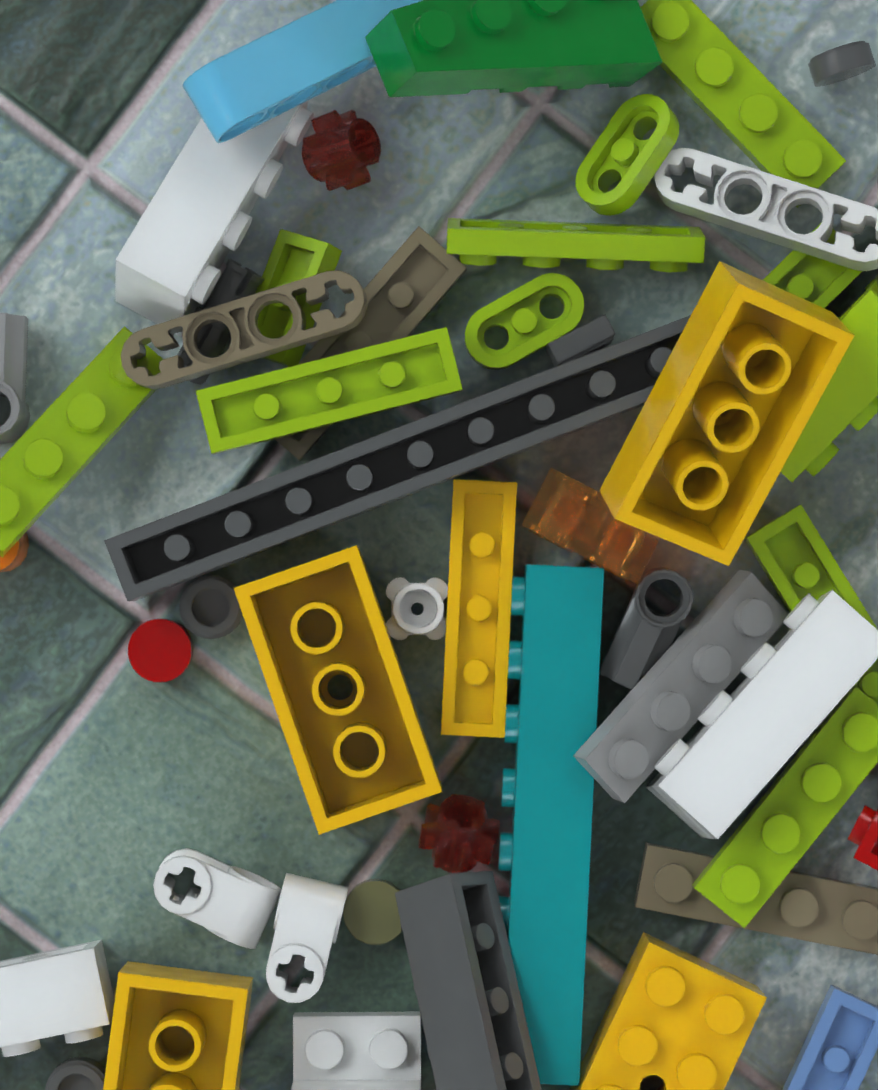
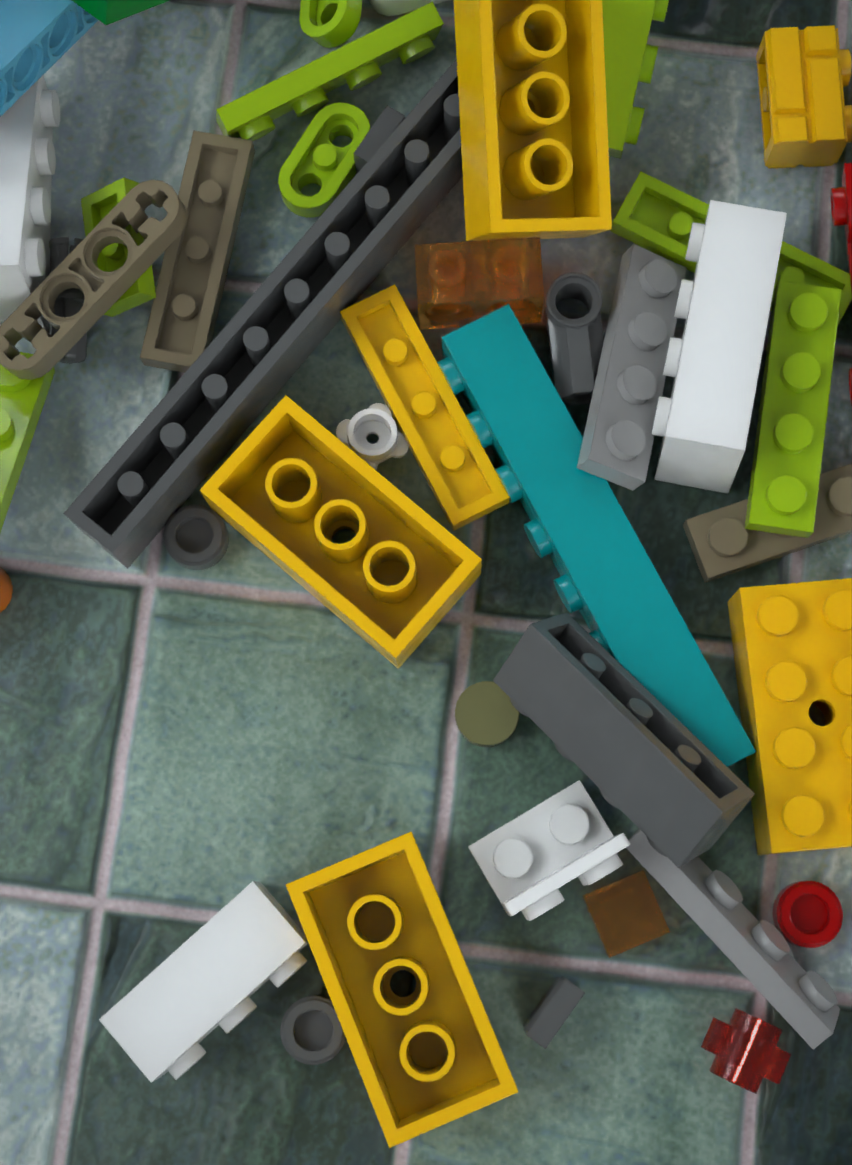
camera: 20 degrees left, 10 degrees down
red tile [128,619,193,682] -> none
white piece [153,848,282,949] -> none
lime plate [196,327,463,455] -> none
white piece [266,873,349,1003] -> none
clear red gear [302,110,381,191] -> none
clear red gear [418,794,500,873] -> none

